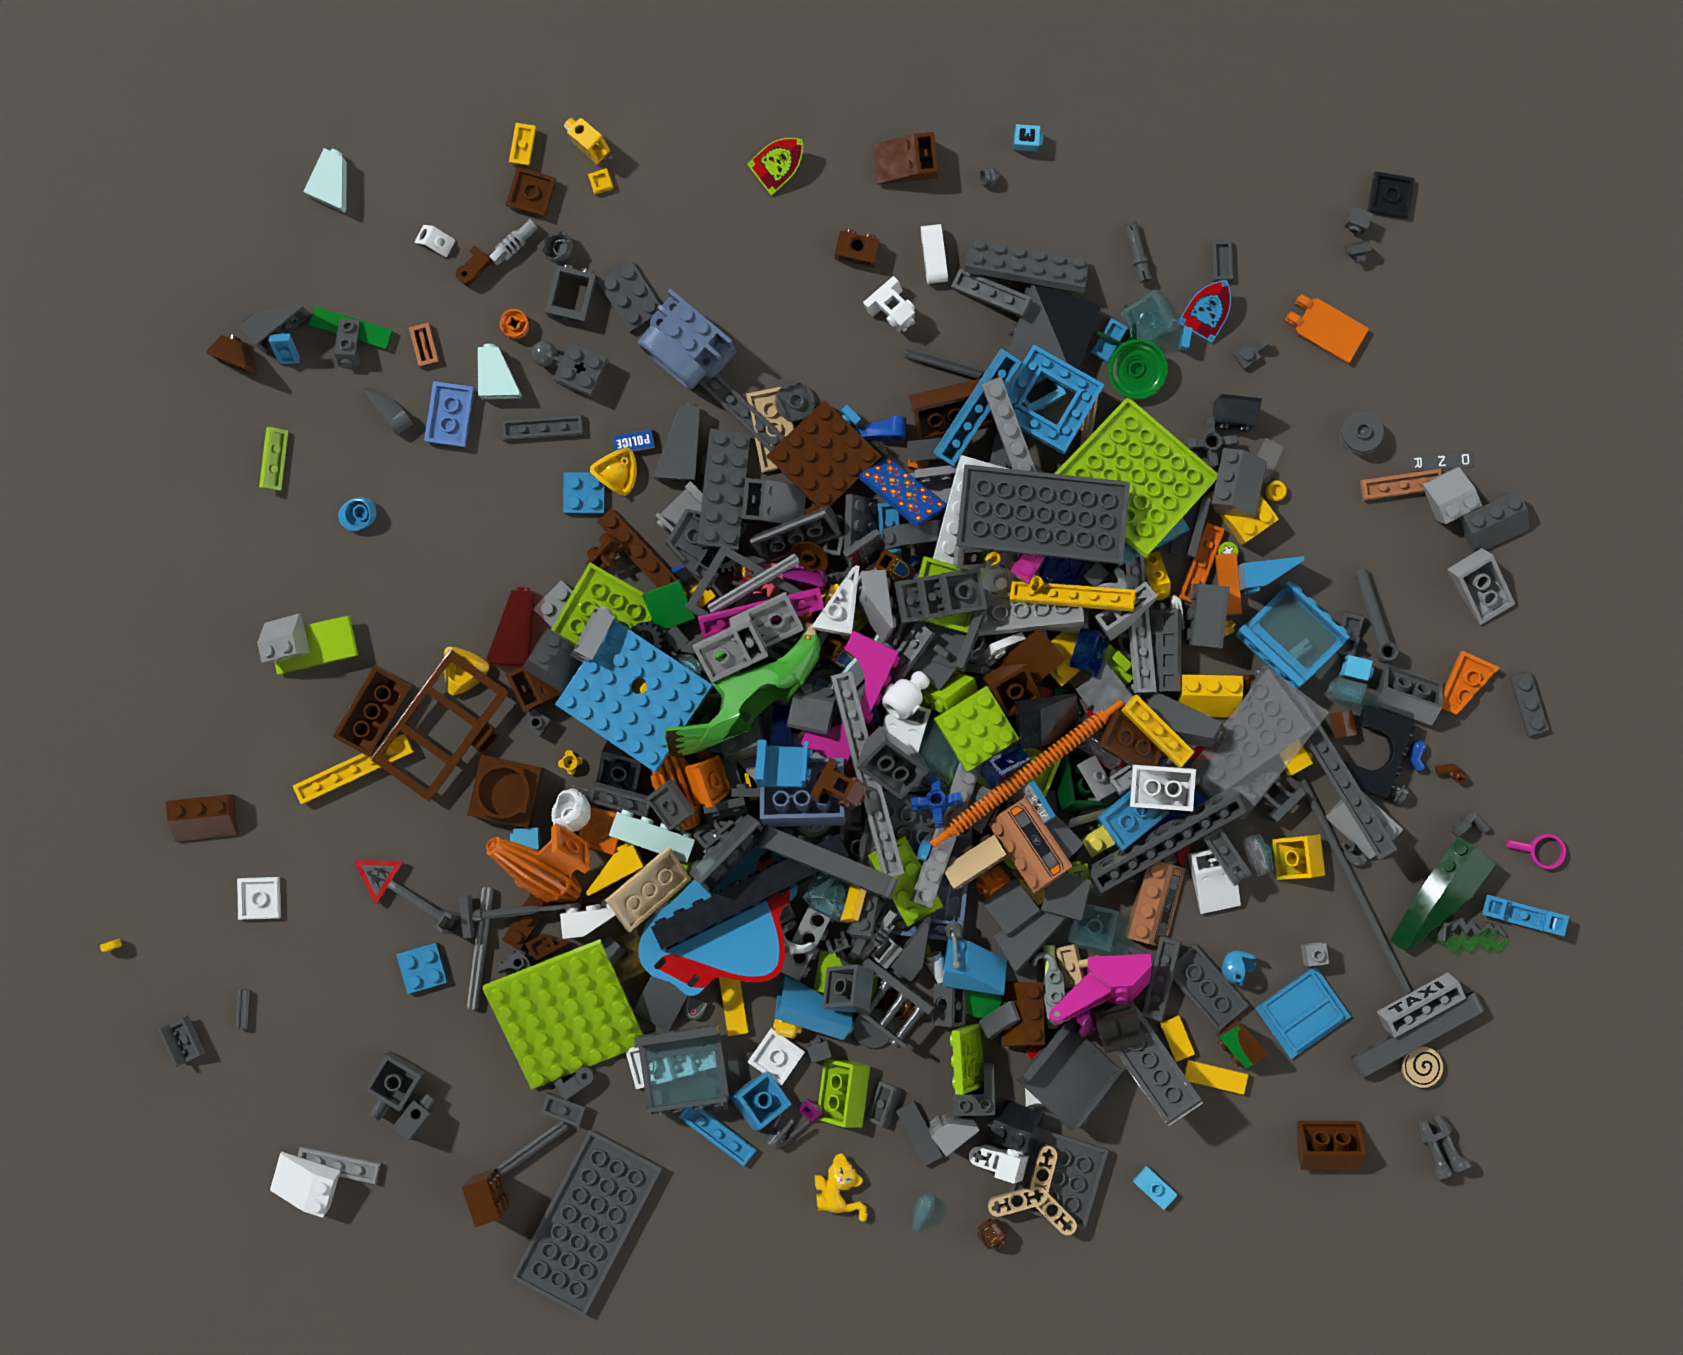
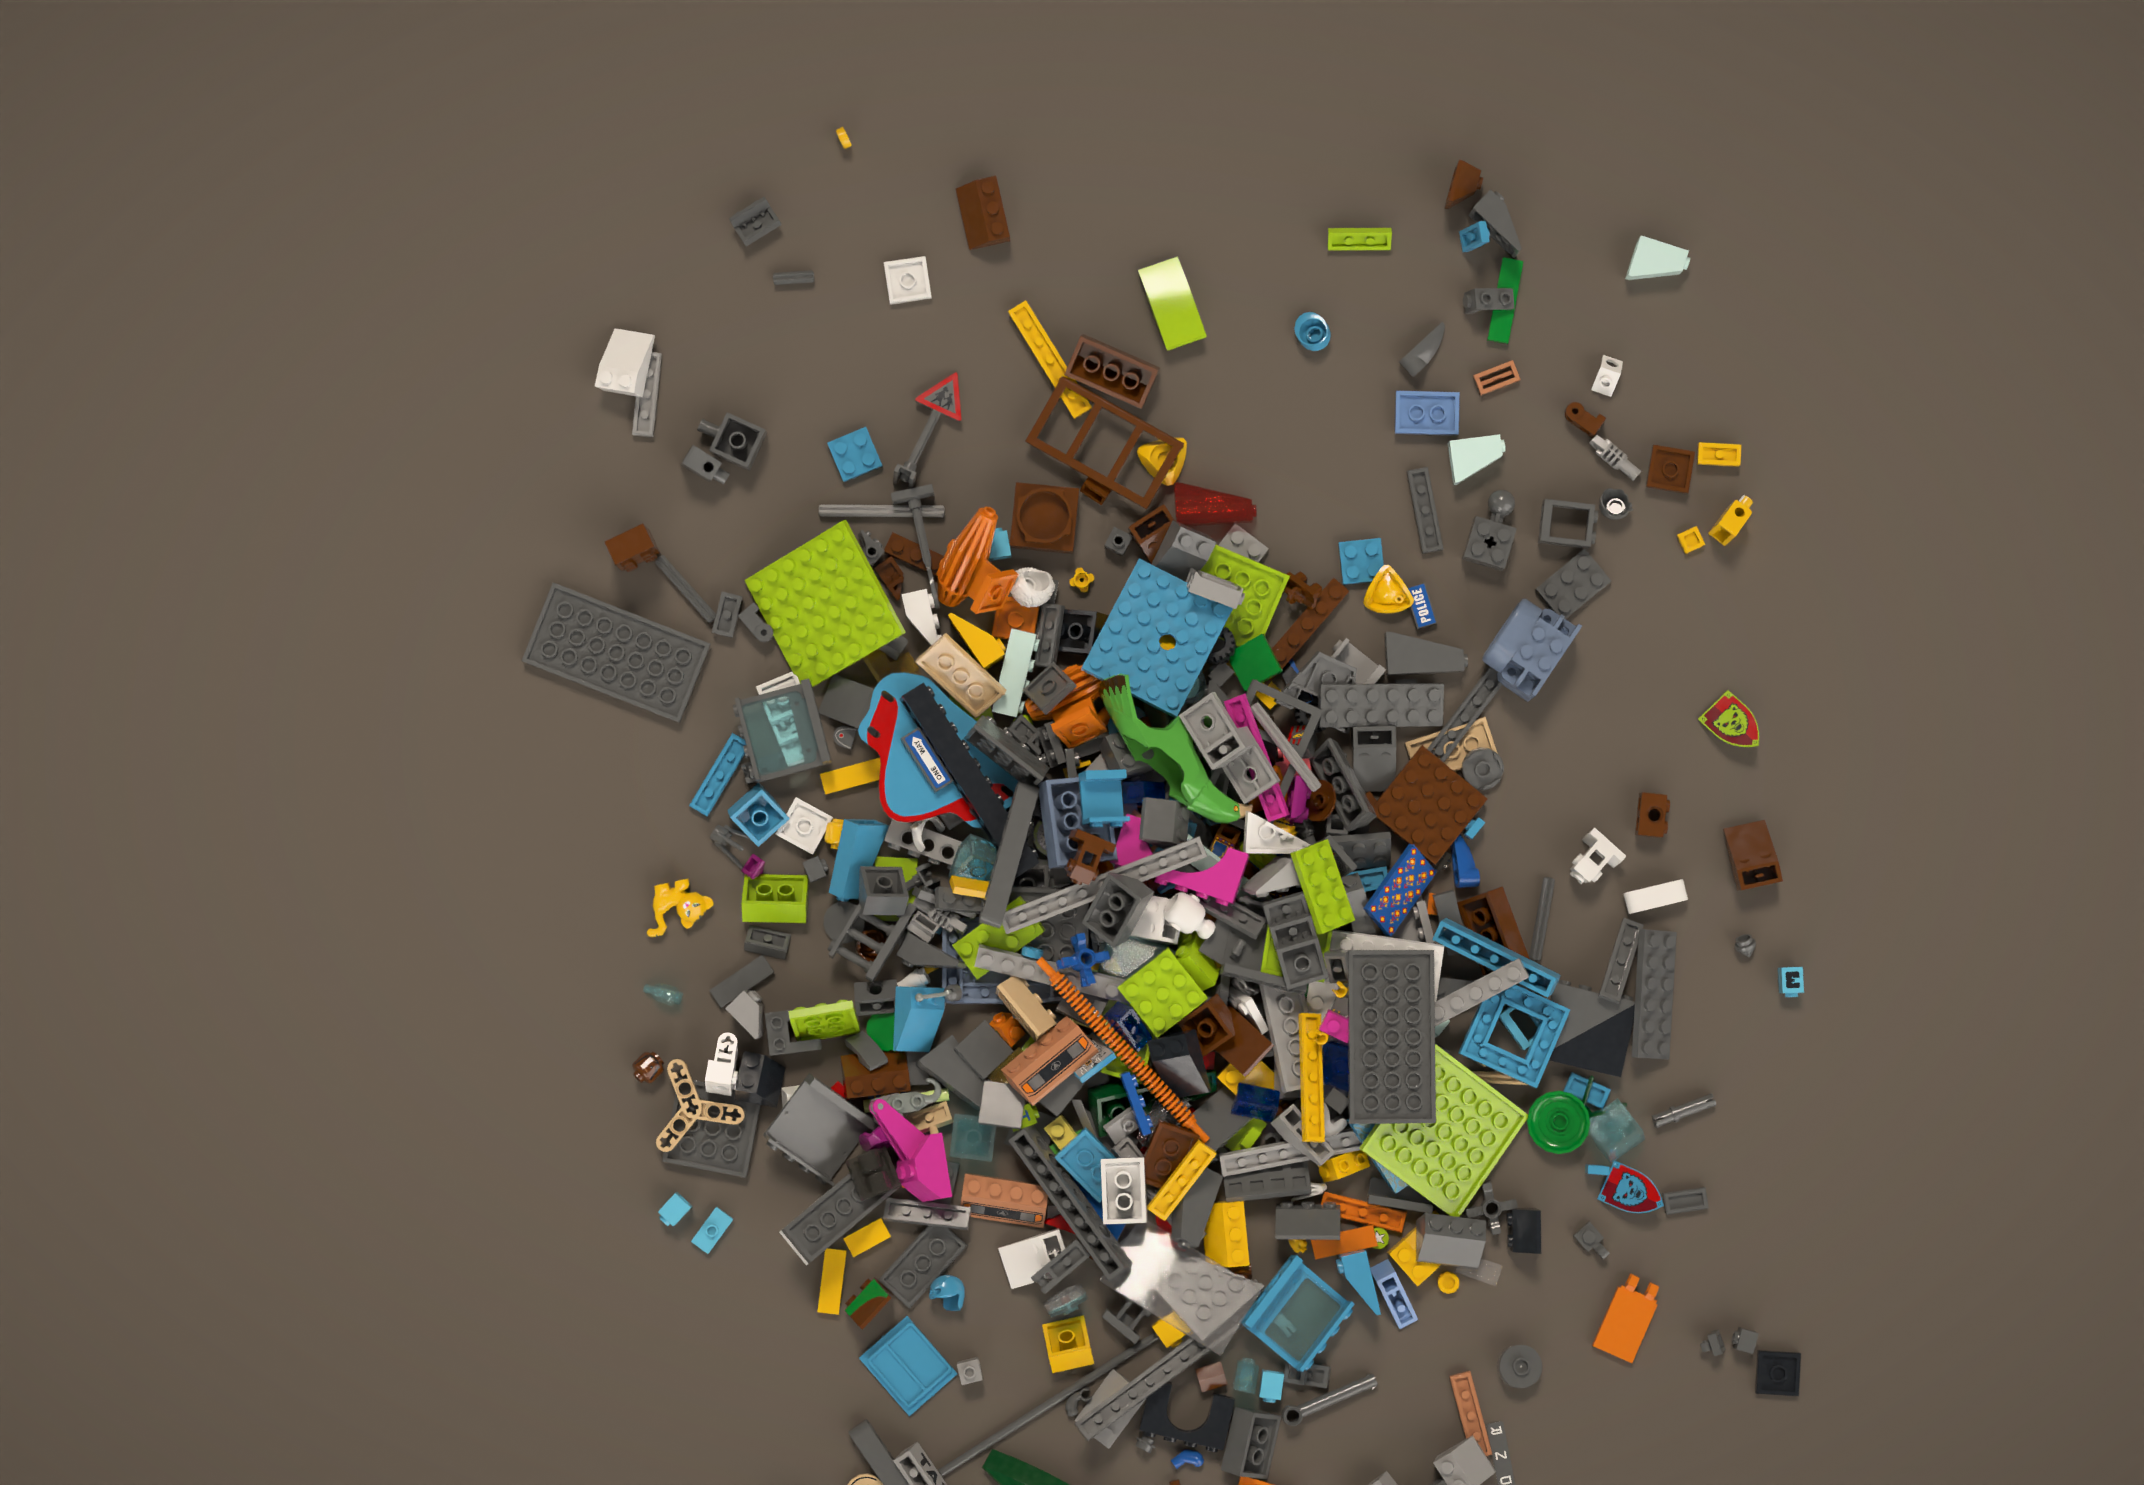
camera: 85 degrees right, 0 degrees up
light grey slope [257,613,310,663] -> none
orange wheel [500,309,529,340] -> none
reddish brown slope [1297,1121,1367,1170] -> none
none -> medium azure brick [658,1192,693,1226]
none -> tile [900,727,953,793]
none -> blue plate [1119,1071,1153,1136]
none -> lime plate [1290,839,1355,935]
none -> medium blue slope [1370,1259,1418,1329]

